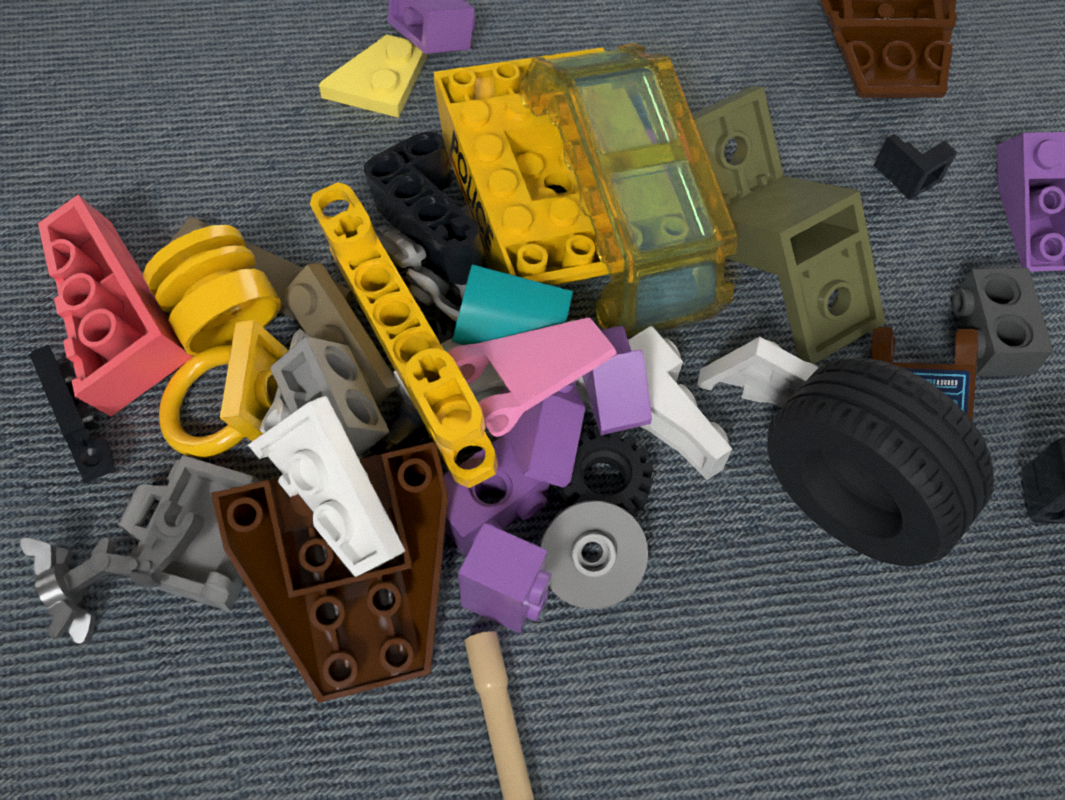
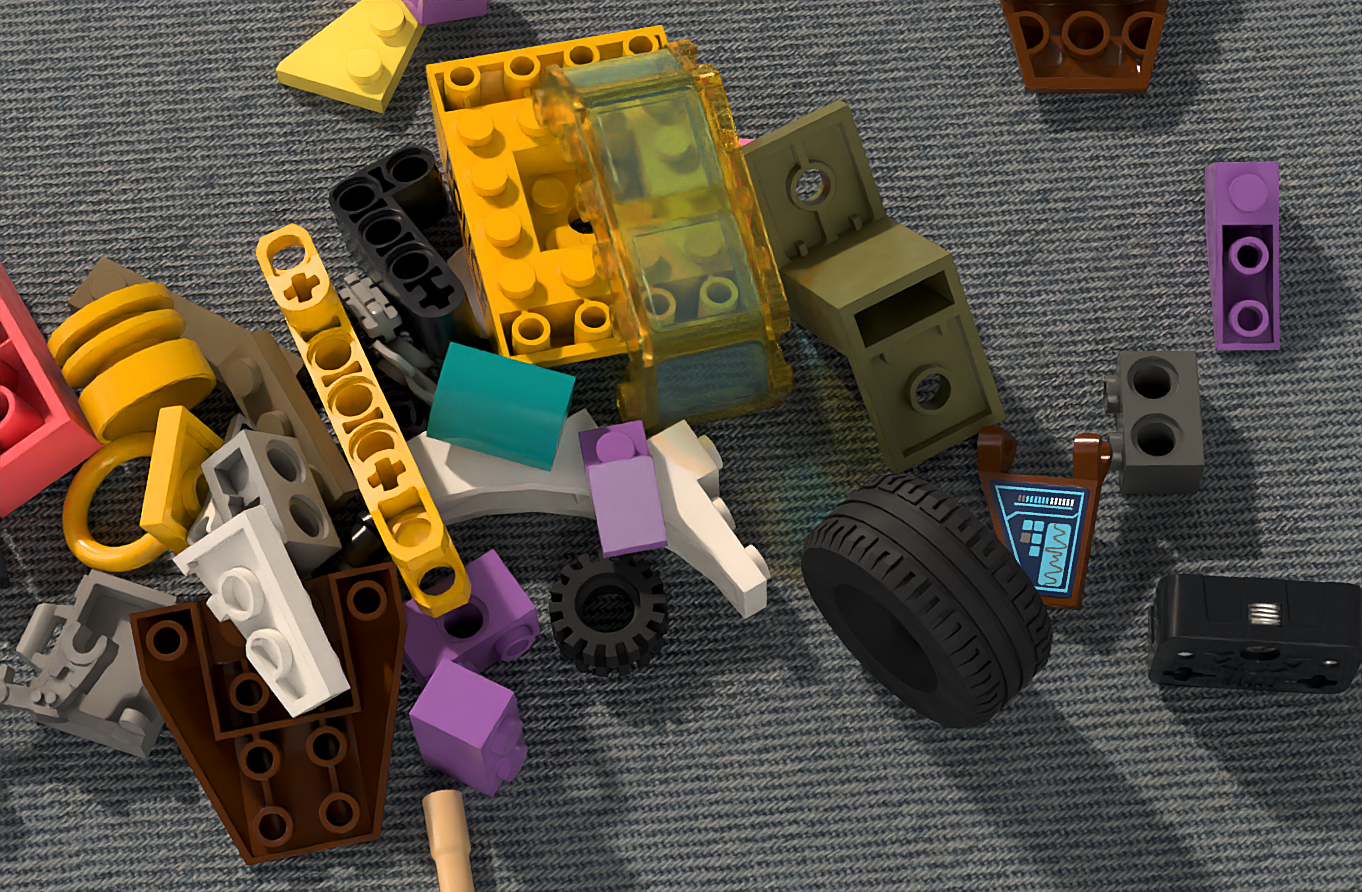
camera: 10 degrees right, 0 degrees up
bright pink flag [448,317,617,437] -> none
medium lavender slope [500,380,585,488] -> none
light grey dish [540,500,648,609] -> none
white wing [697,337,818,408] -> none
black panel [874,134,958,200] -> none

